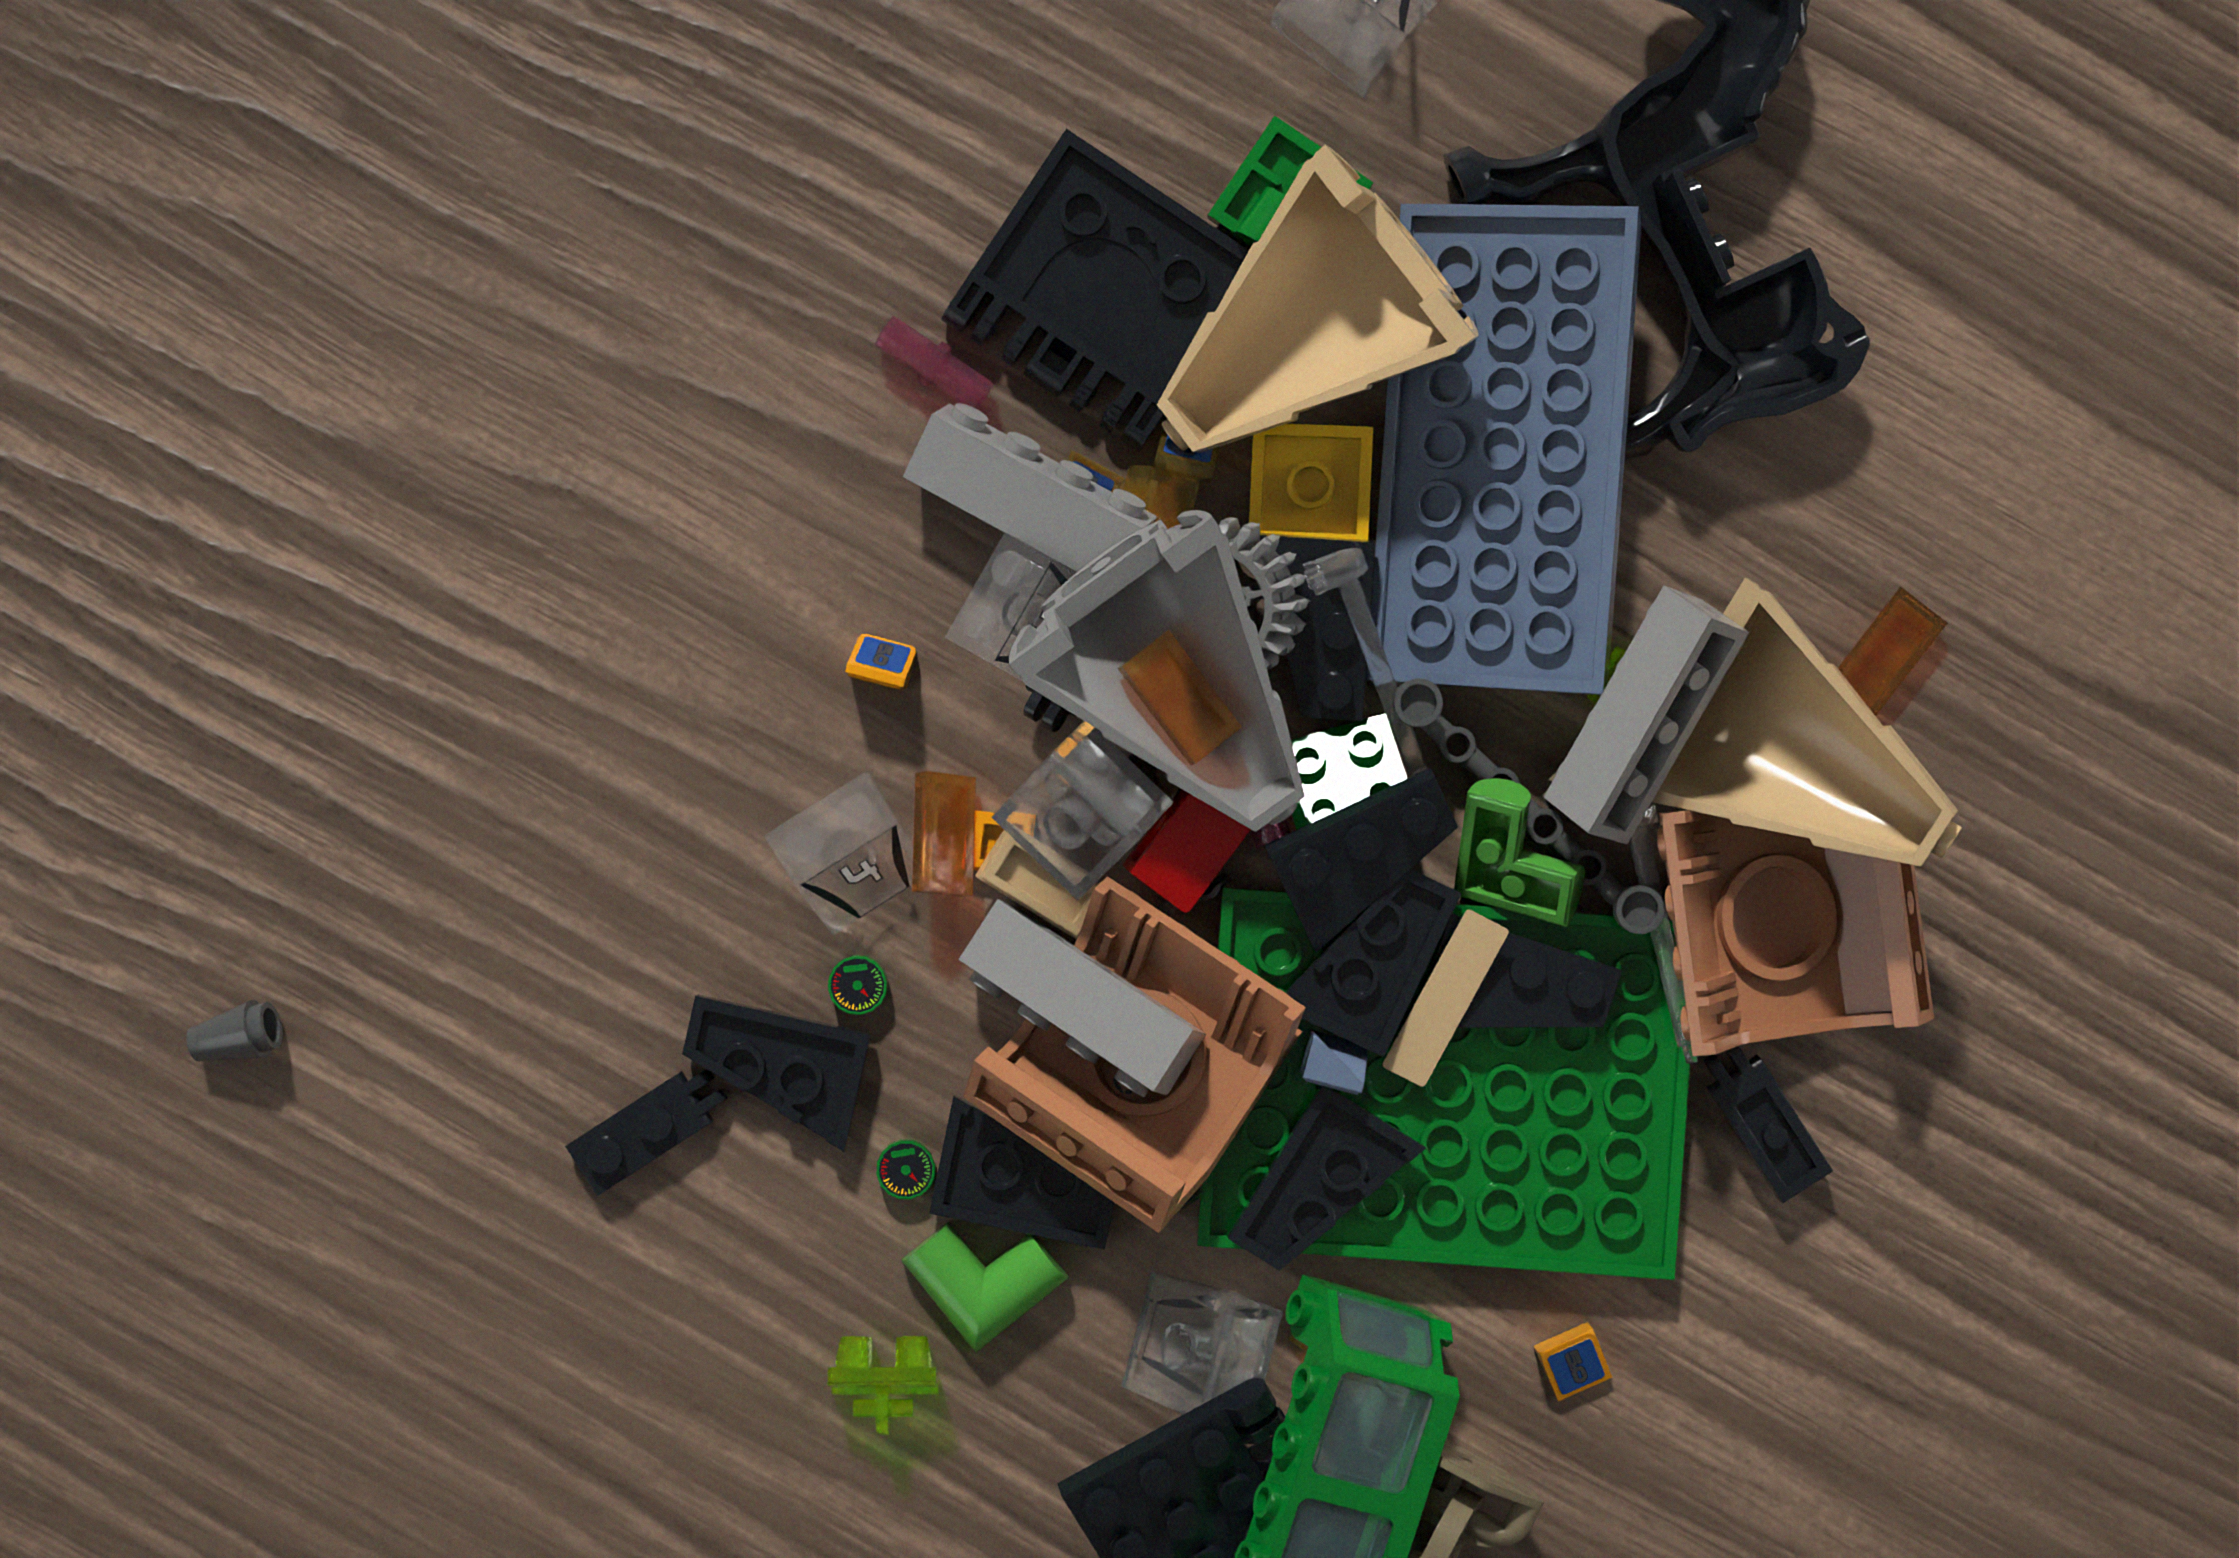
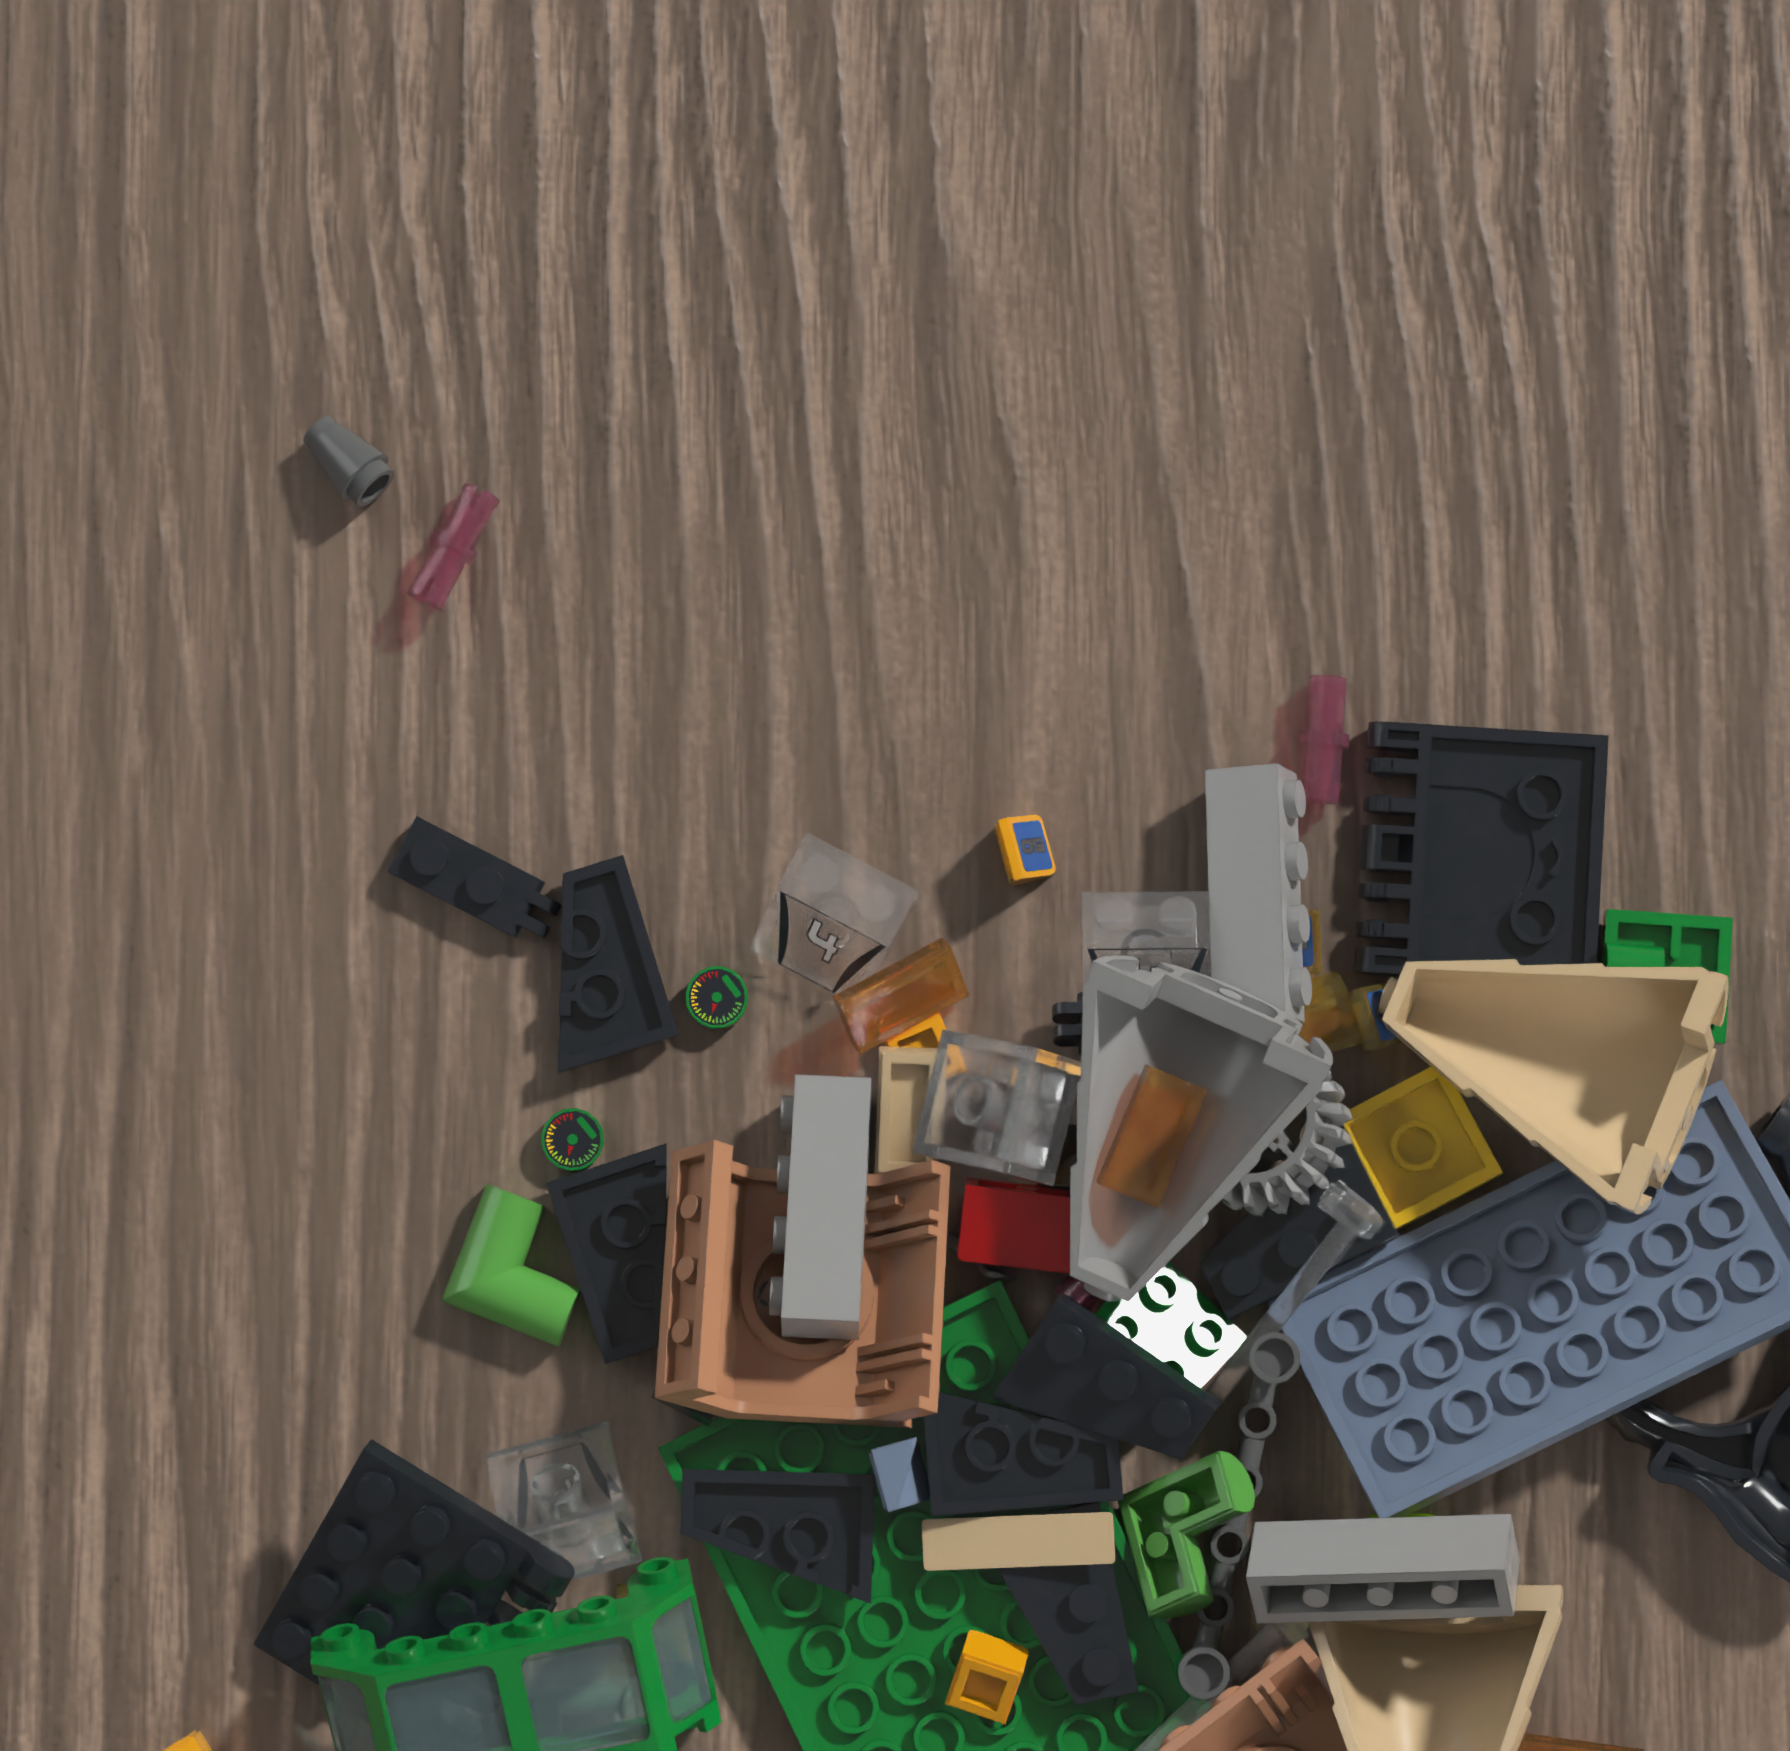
camera: 60 degrees right, 5 degrees down
clear neon green hips [827,1336,939,1435] -> none
none -> clear pink pin [407,483,500,611]
none -> light orange slope [945,1630,1029,1724]

